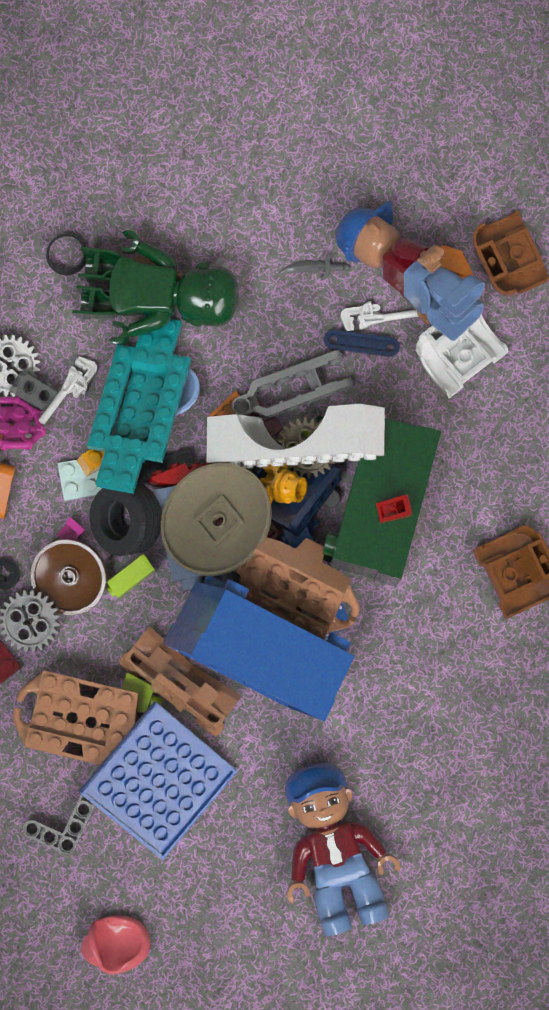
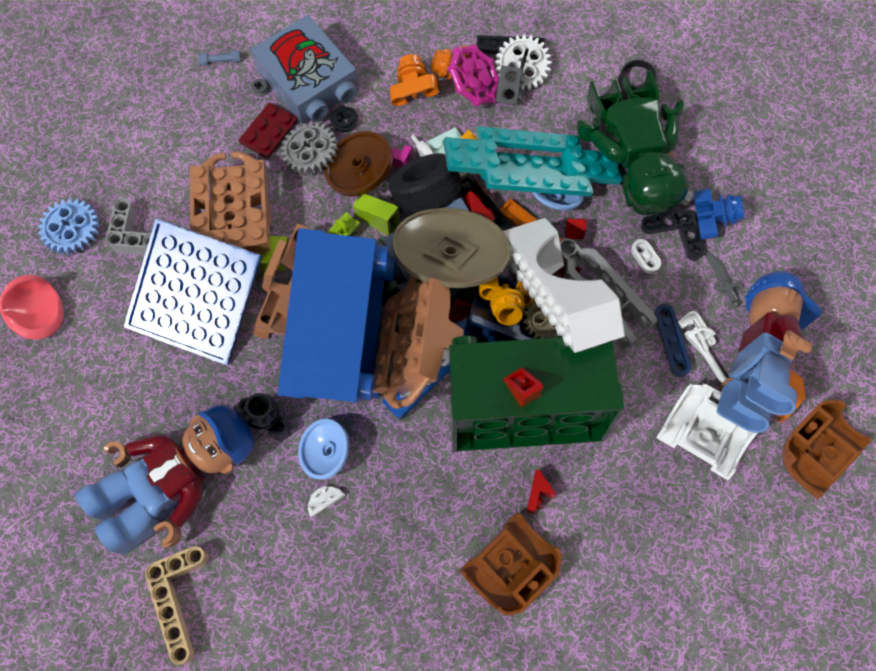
camera: 75 degrees right, 15 degrees down
white piece [39,356,97,424] -> none
none -> light blue gear [38,198,100,255]
none -> tan beam [145,546,209,665]
none -> black beam [238,393,290,441]
none -> light blue dish [298,419,349,480]
none -> white tile [308,486,346,518]
none -> lime hips [327,212,360,236]
none -> white hand [411,135,433,157]
none -> orange tile [499,198,538,227]
none -> red slope [526,469,556,514]
none -> red slope [565,219,586,240]
none -> white plate [631,239,661,274]
none -> black beam [641,210,704,261]
none -> blue beam [693,188,745,240]

